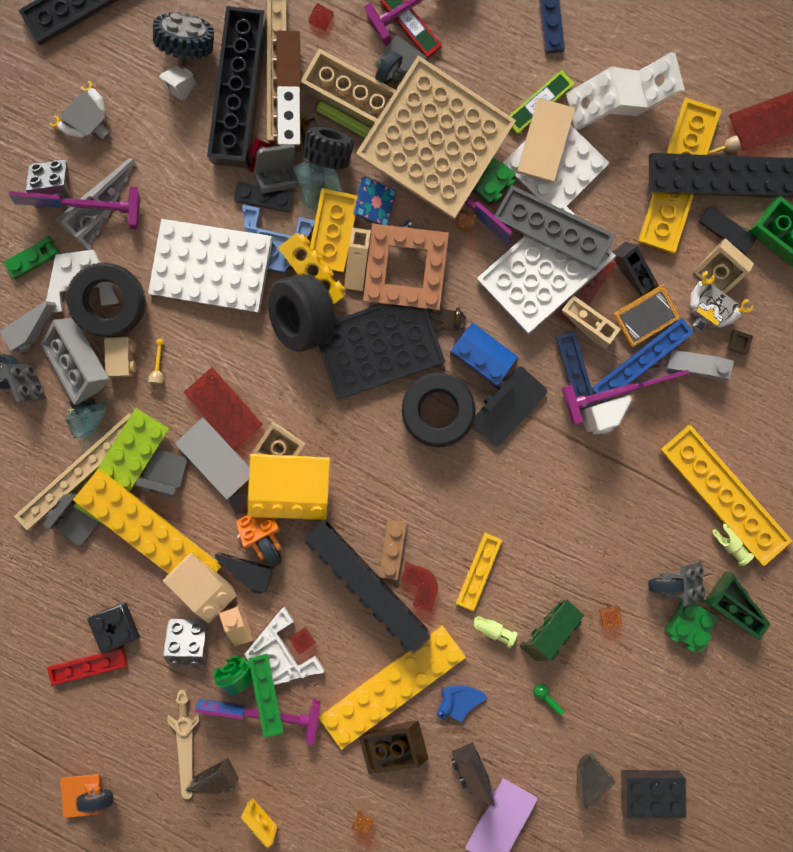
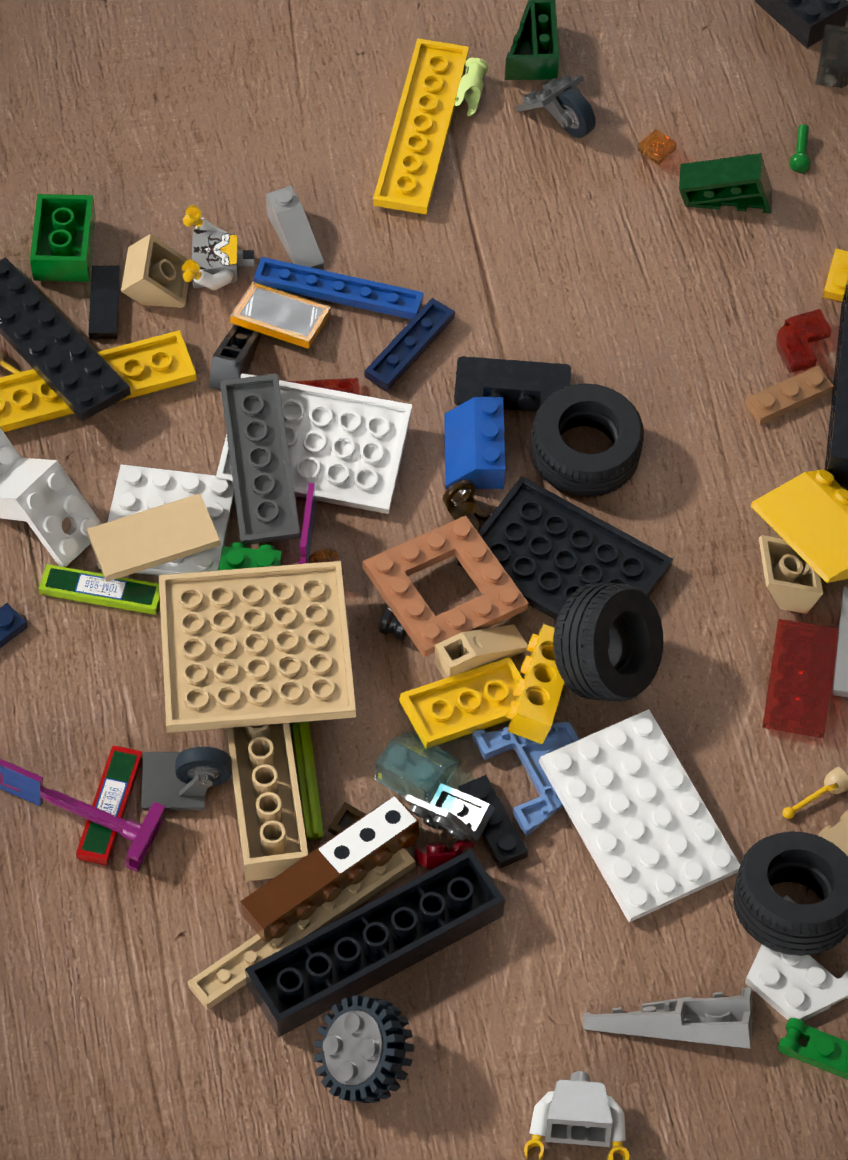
camera: 130 degrees left, 30 degrees down
magenta piece [9,186,139,229] -> none
dark grey bracket [26,160,73,208] -> none
white slope [159,66,196,102] -> none
black tyre [302,127,354,169] -> none
clear red plate [308,3,334,31] -> none
tile [353,177,396,225] -> none
yellow tile [456,533,502,612] -> none
yellowish green piece [474,616,517,648] -> none
magenta piece [561,370,689,425] -> none
tan slope [562,295,621,349] -> none
white slope [580,396,631,435] -> none
green plate [665,598,719,653] -> none
dark brown plate [727,330,753,355] -> none

